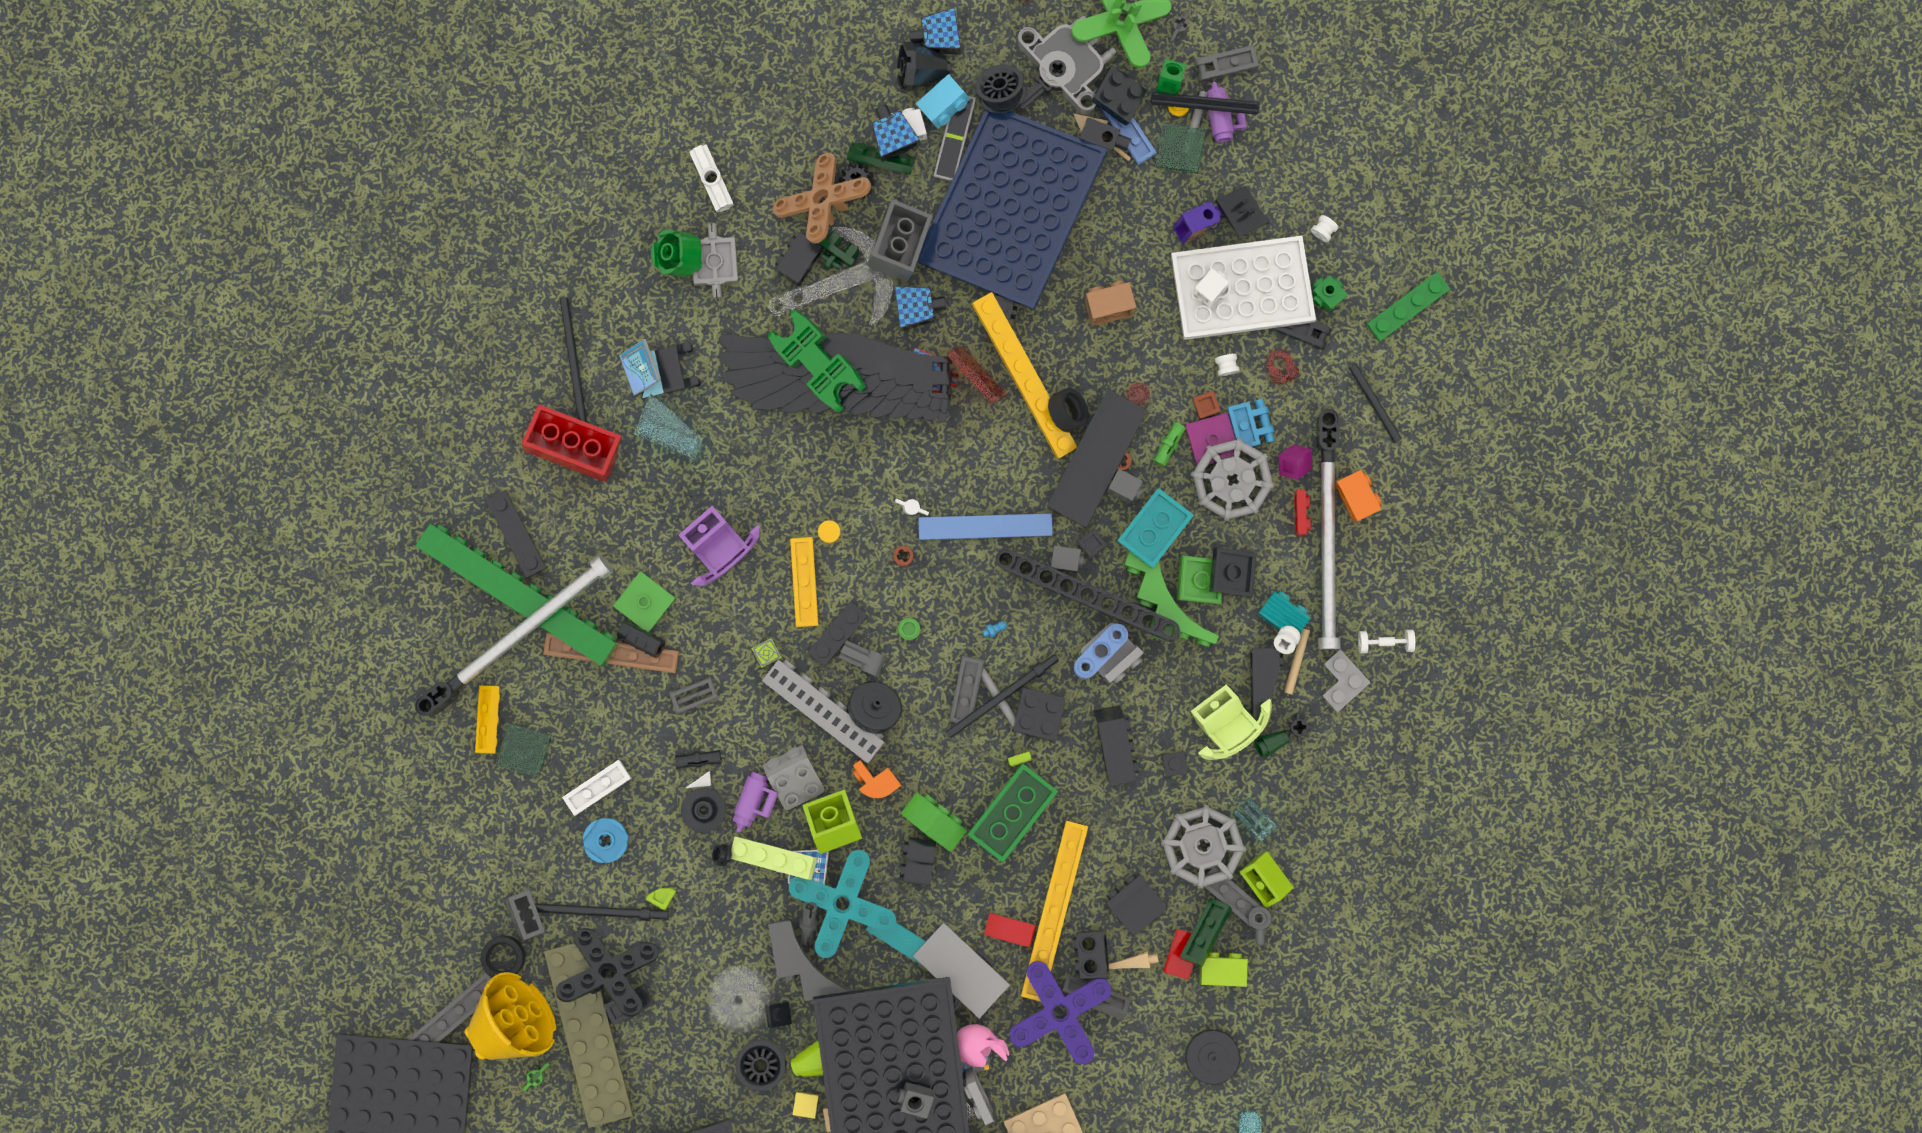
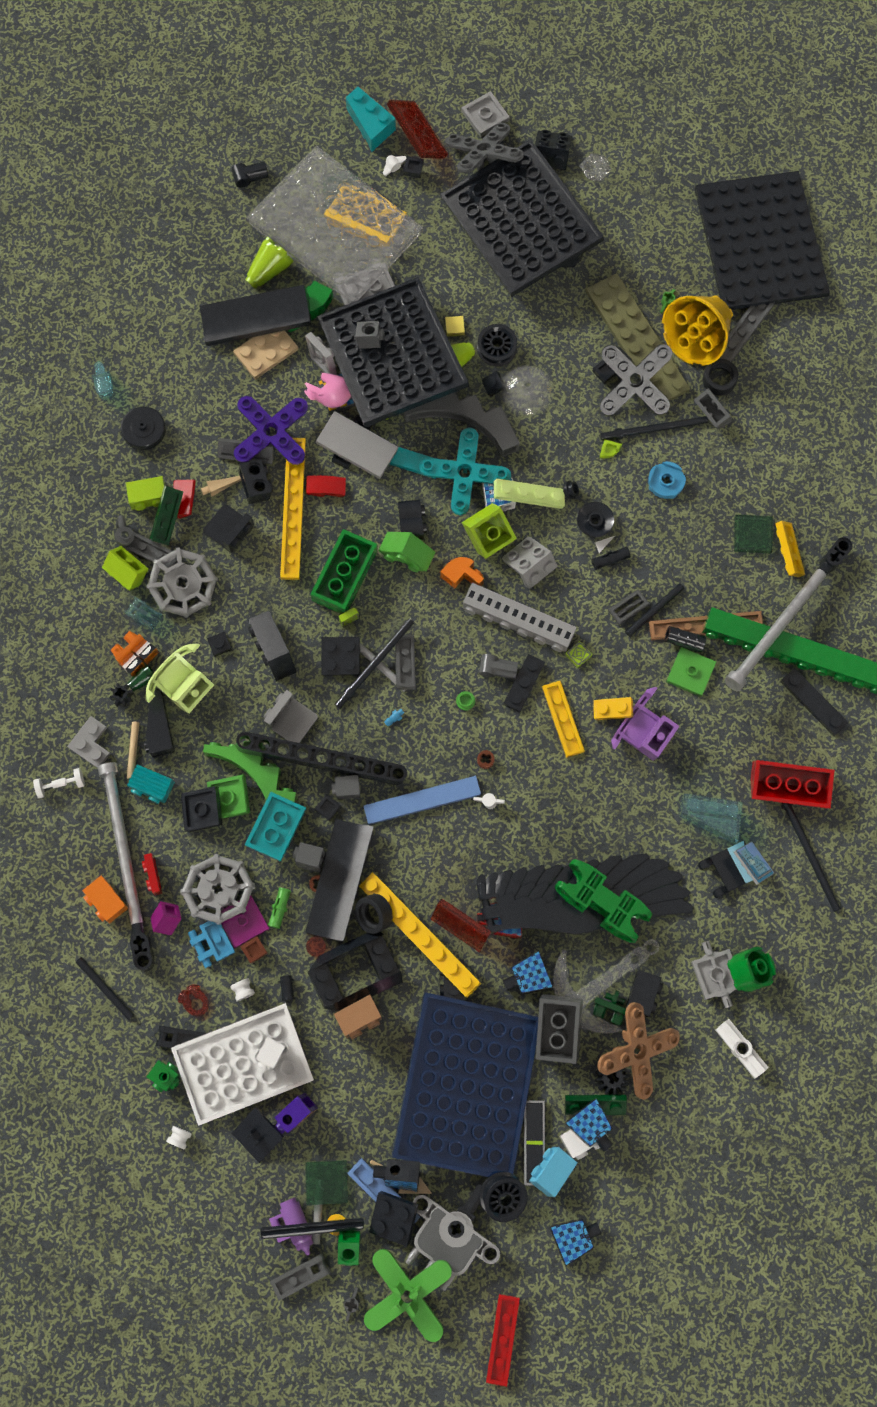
camera: 165 degrees right, 10 degrees down
white plate [562,760,632,816] -> none
medium lavender piece [733,771,778,832] -> none
dark grey pin [799,902,817,945] -> none
yellow tile [818,520,841,543] -> none
black wheel [848,681,902,734] -> none
black cone [897,42,950,90] -> none
medium blue piece [1074,624,1128,679] -> none
white wheel [1274,626,1301,654] -> none
green plate [1366,272,1450,342] -> none
none -> orange hips [111,631,159,677]
none -> black pin [278,975,295,1001]
none -> black wedge [307,932,403,1010]
none -> yellow plate [594,697,633,720]
none -> black bar [625,583,685,637]

